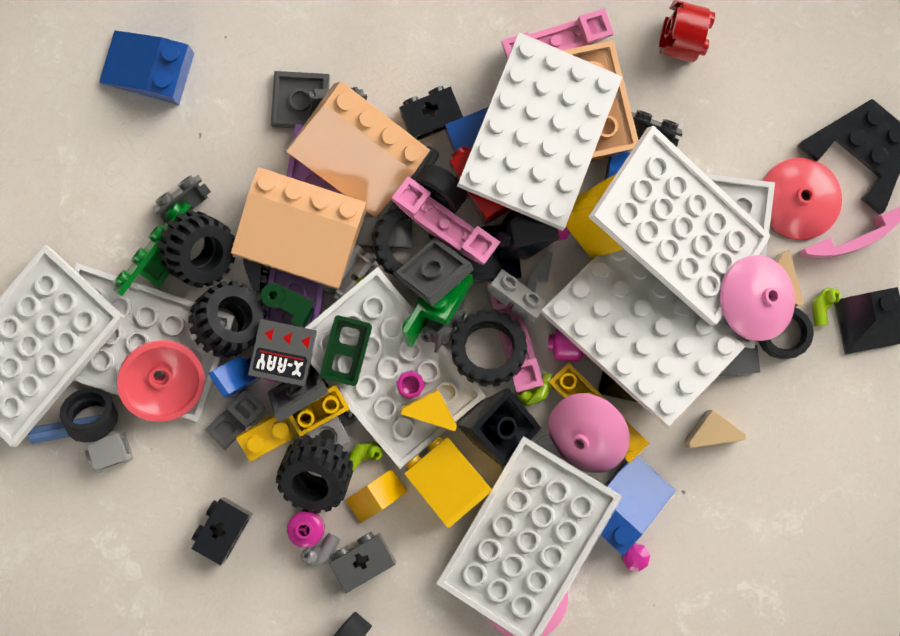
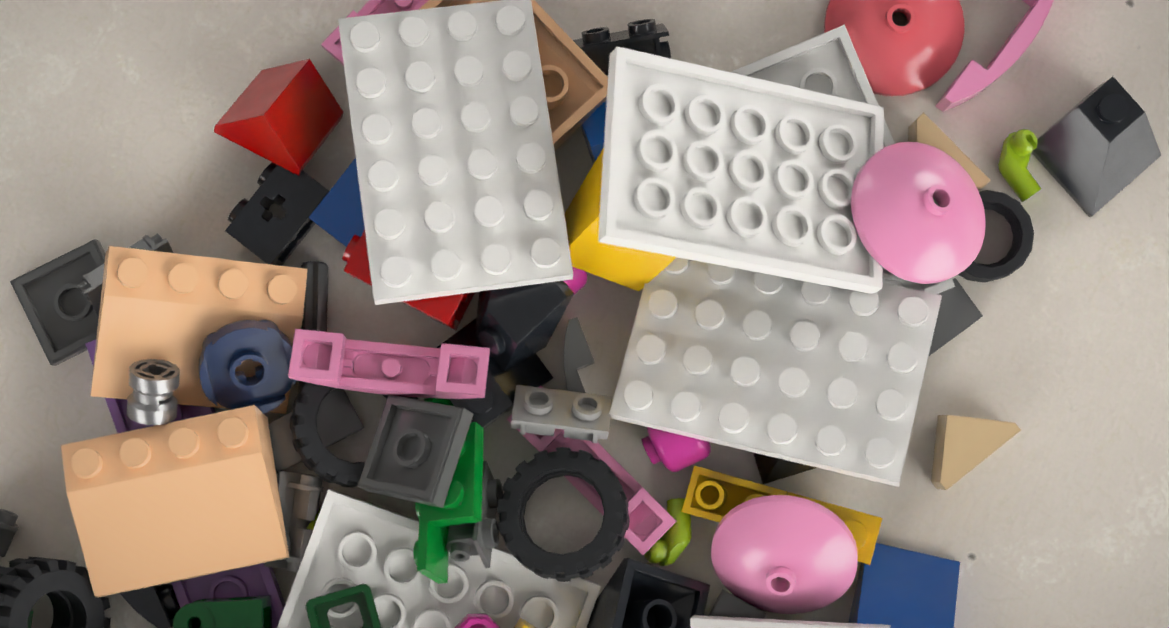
camera: 25 degrees left, 0 degrees up
black tyre [414,165,468,214] -> none
none -> flat silver wheel [127,359,180,425]
none -> dark blue plate [198,320,297,414]
none -> red slope [214,58,344,175]

